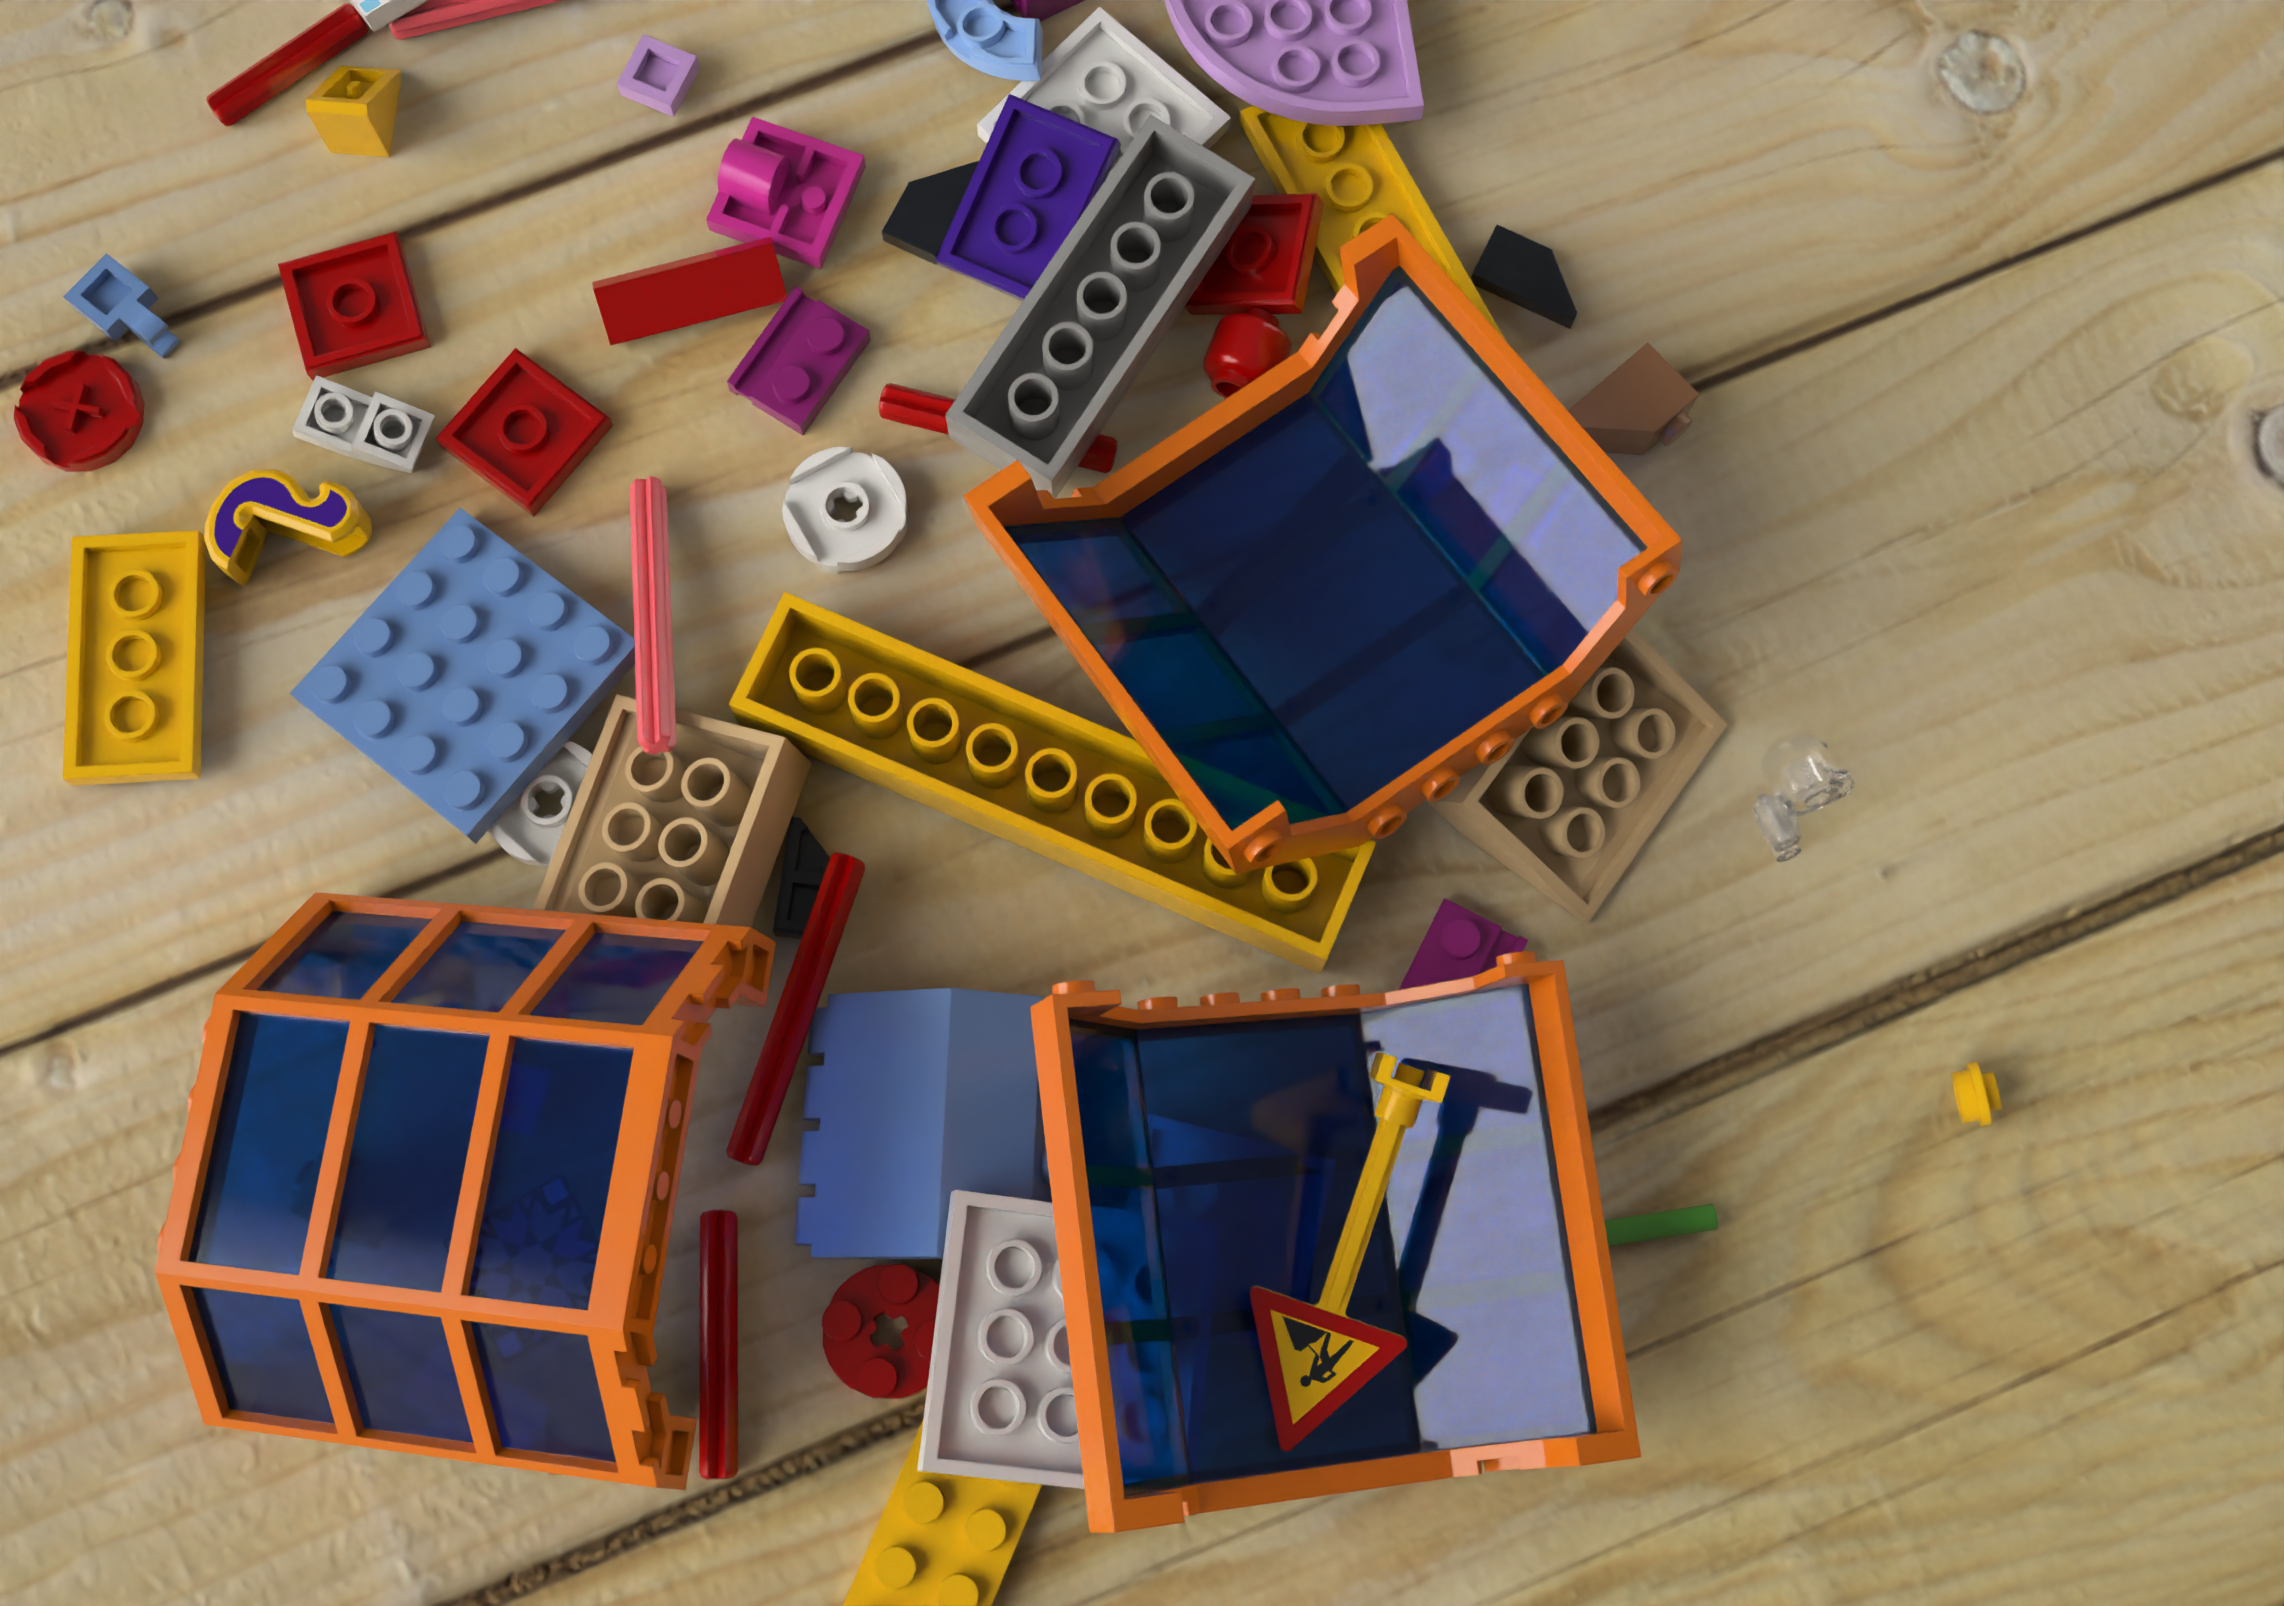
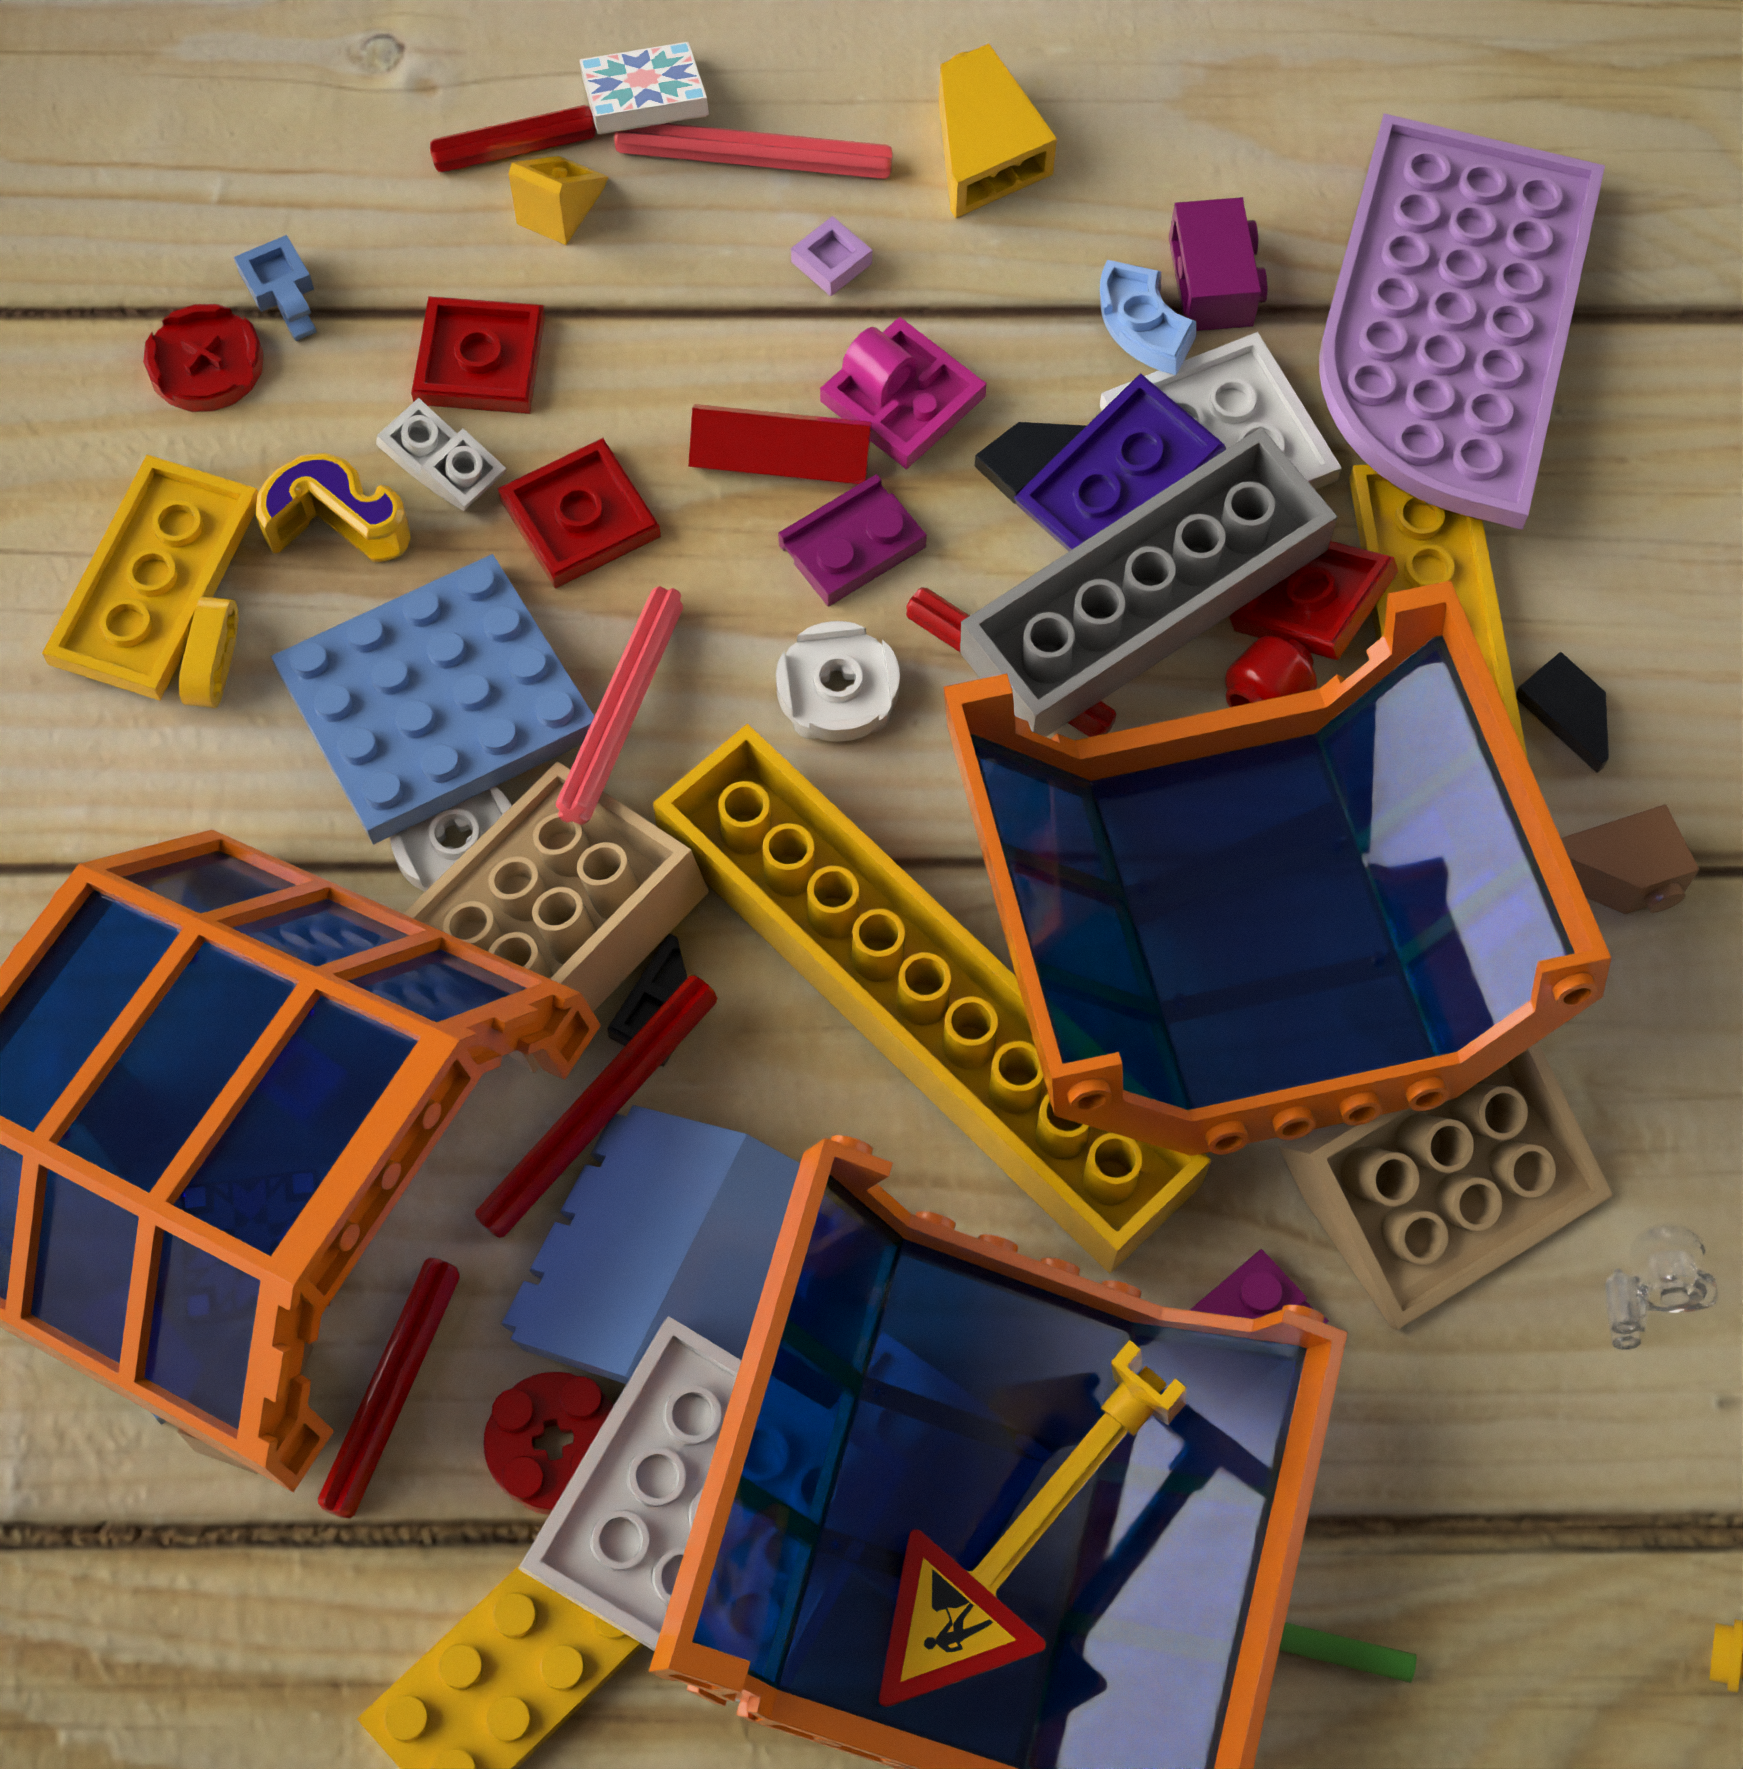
camera: 25 degrees right, 10 degrees down
none -> yellow beam [179,596,239,708]

